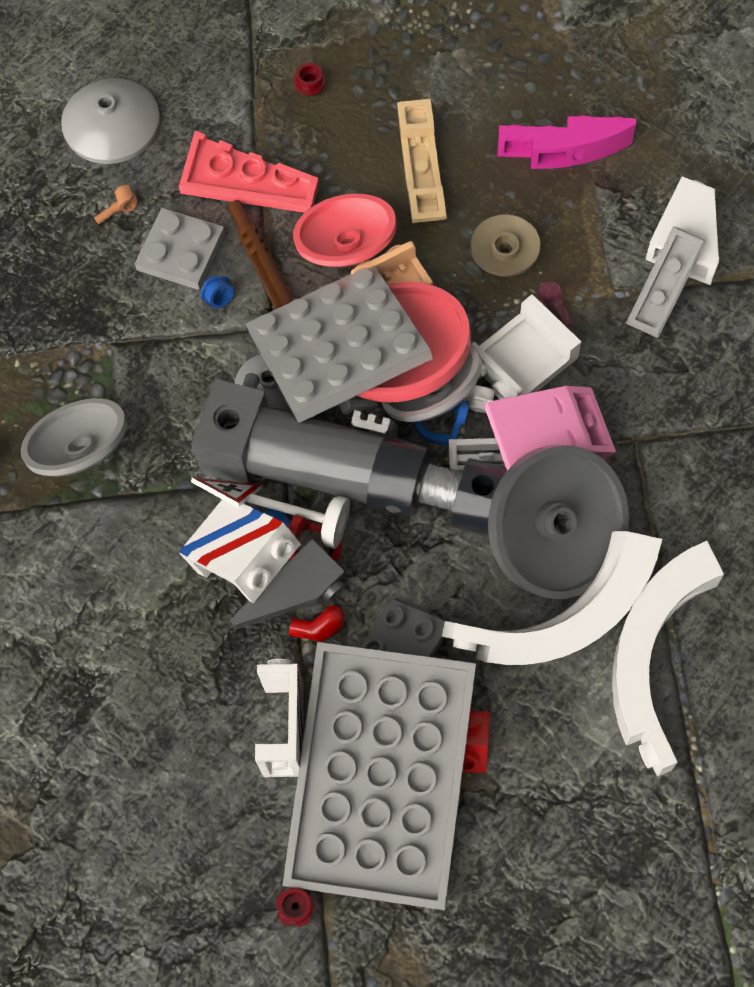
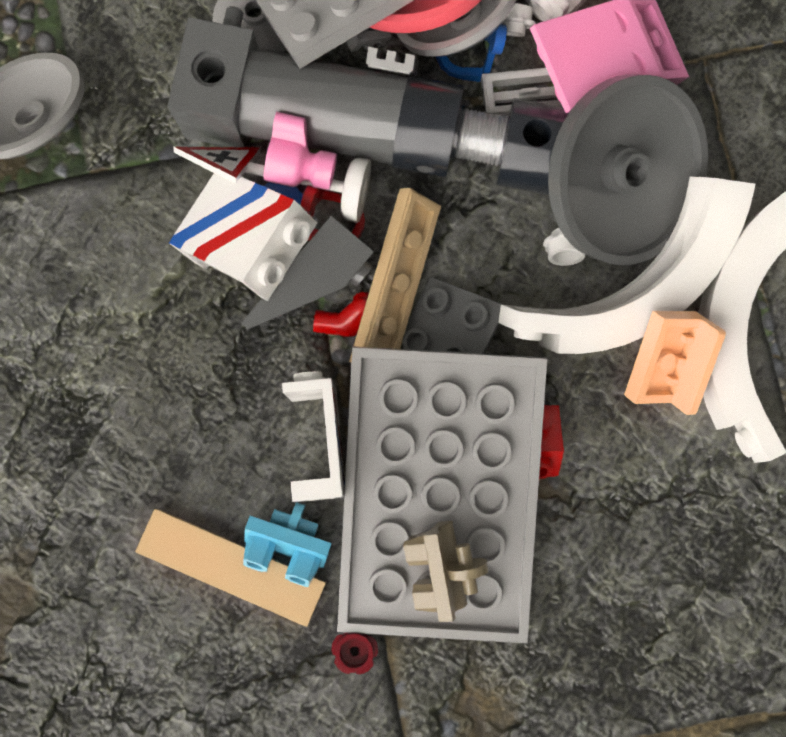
camera: 10 degrees left, 15 degrees up
none -> tan tile [135,509,326,627]
none -> medium azure hips [243,502,331,587]
none -> bright pink piece [264,112,337,191]
none -> tan tile [349,188,441,363]
none -> dark tan hips [403,521,489,622]
none -> white plate [543,228,585,266]
none -> light nougat bracket [624,311,726,415]

